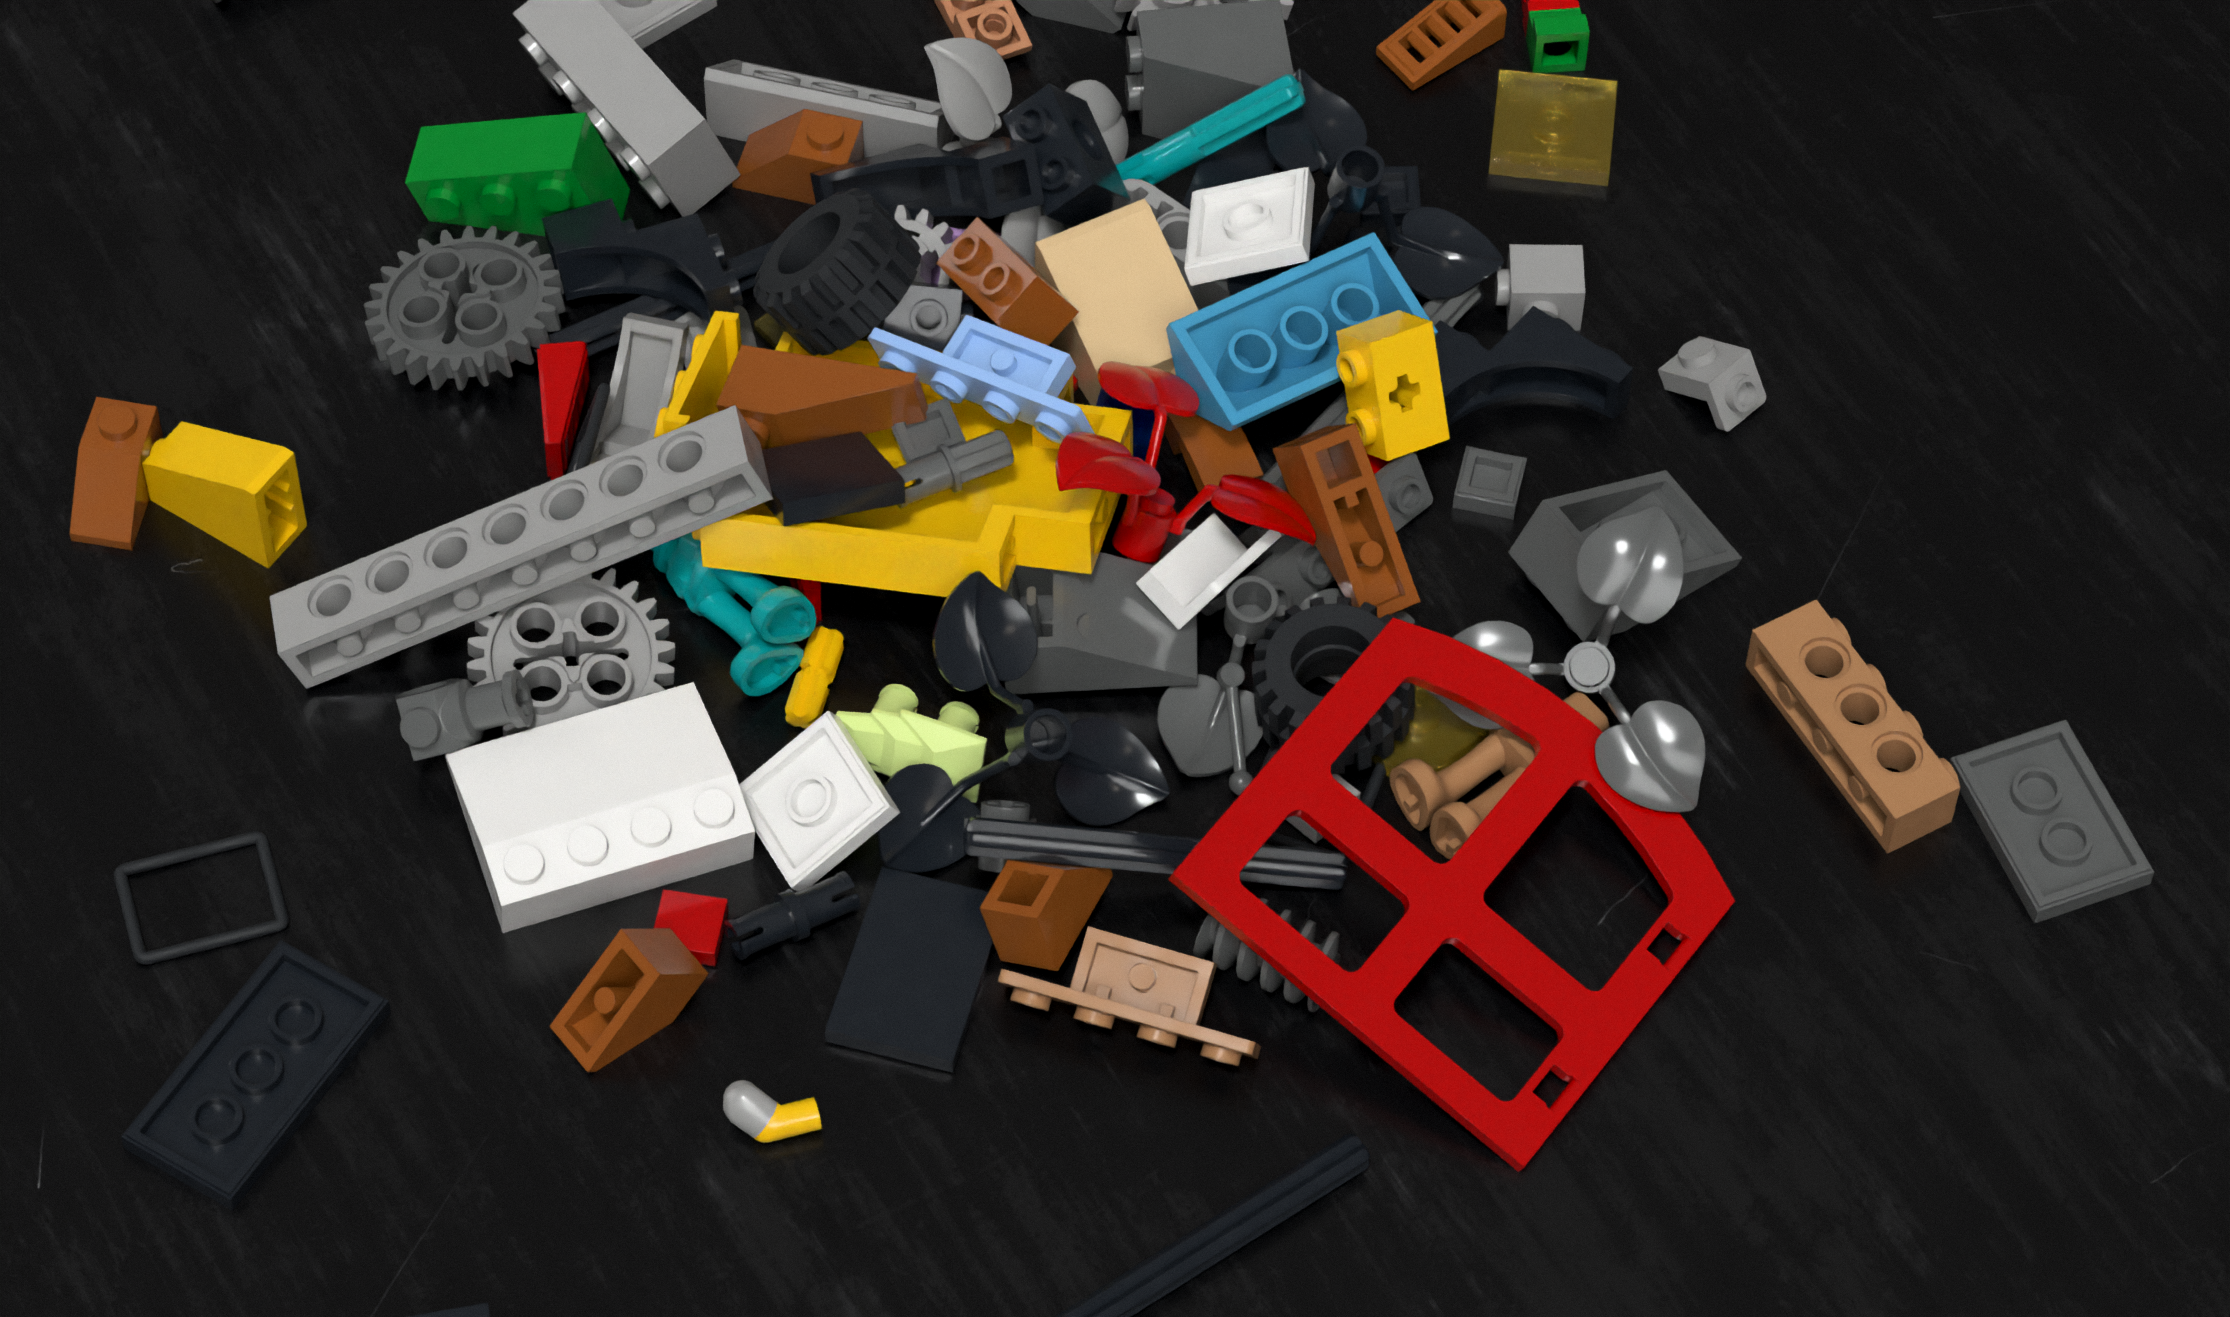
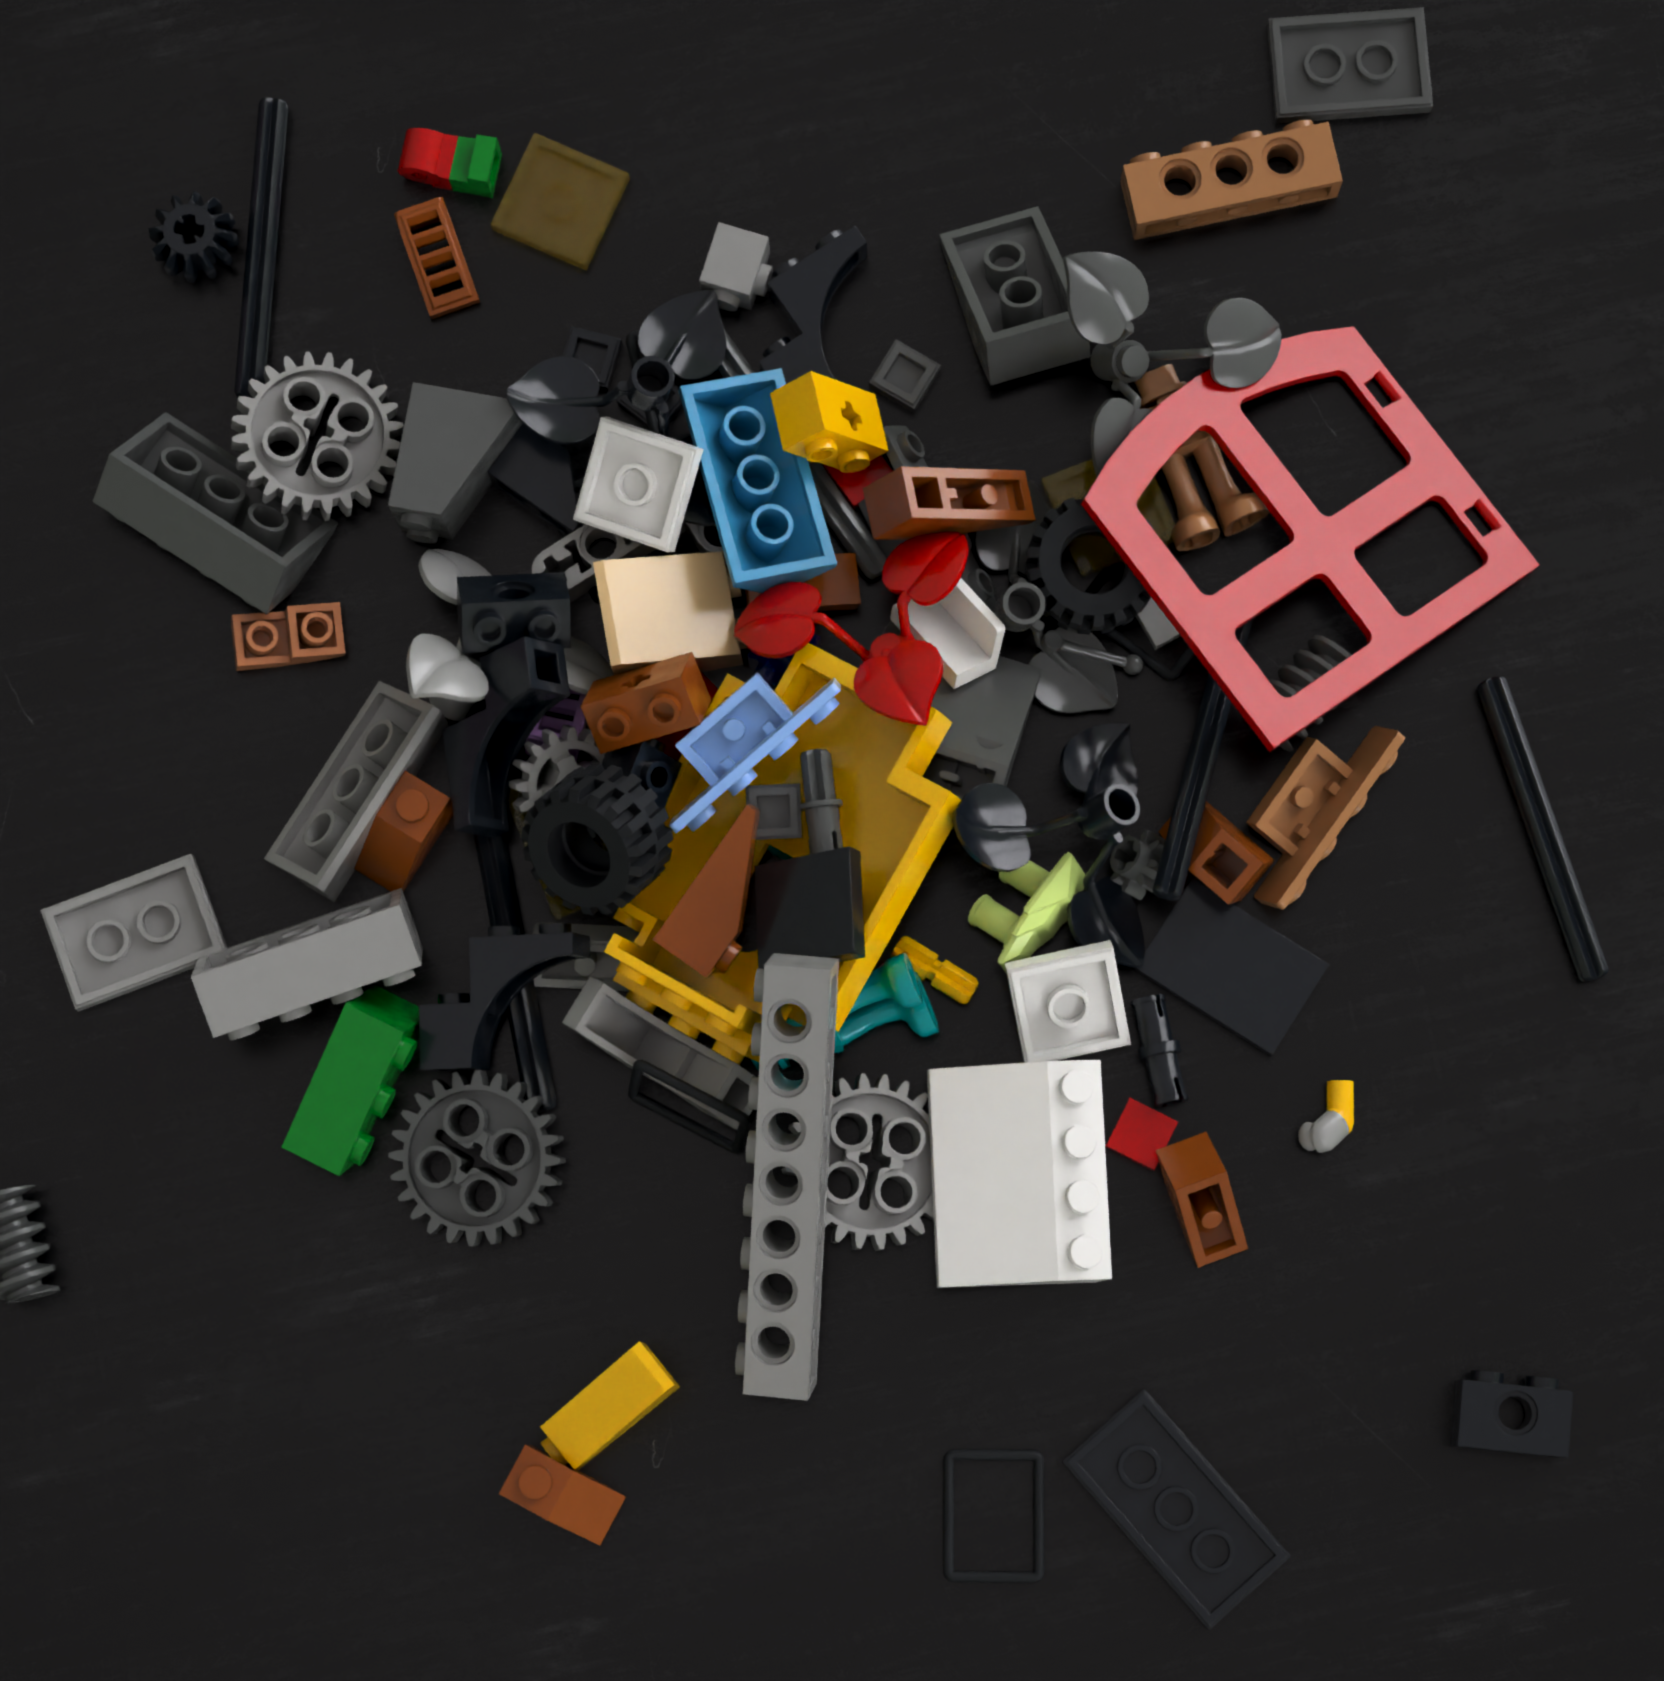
camera: 65 degrees left, 25 degrees up
dark grey connector [395,670,533,761] -> none
red slope [537,341,590,480] -> none
teal axle [1116,74,1306,185] -> none
light grey bracket [1658,336,1766,431] -> none

